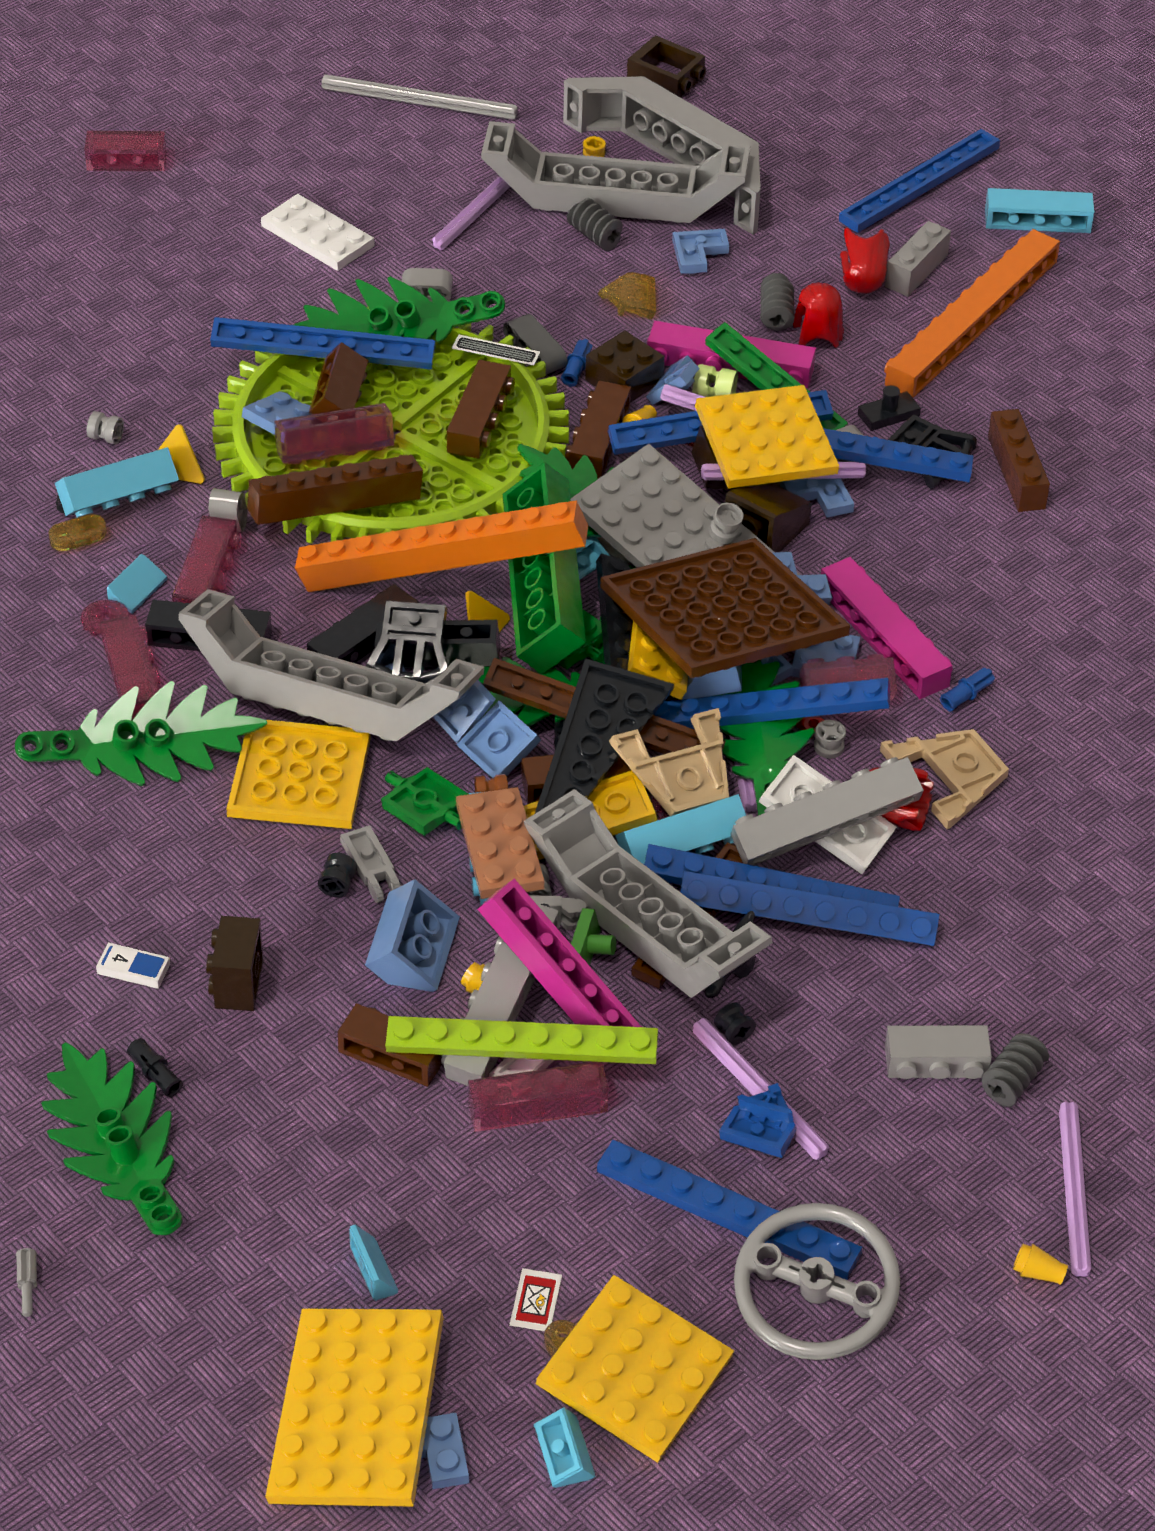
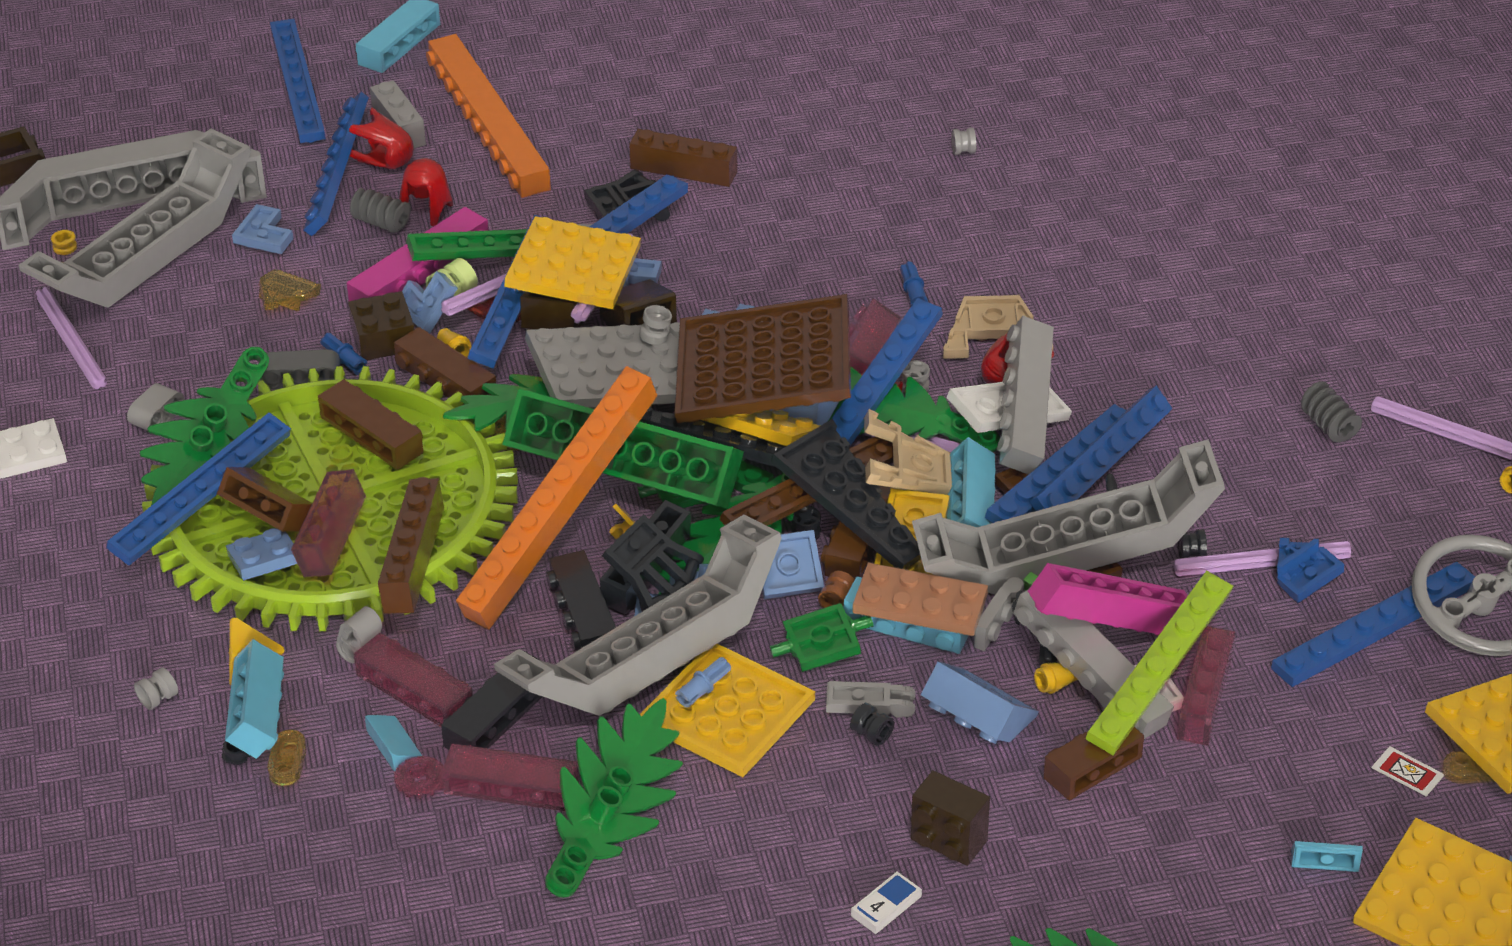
camera: 60 degrees left, 5 degrees down
black pin [127,1038,183,1097] -> none
sticker [452,335,540,366] -> none
dark grey piece [567,198,623,251] -> none
dark pink brick [821,557,953,699] -> none
black tile [858,385,921,431] -> none
light grey brick [885,1025,992,1079] -> none
none -> blue plate [303,92,369,236]
none -> medium blue axle [675,657,731,708]

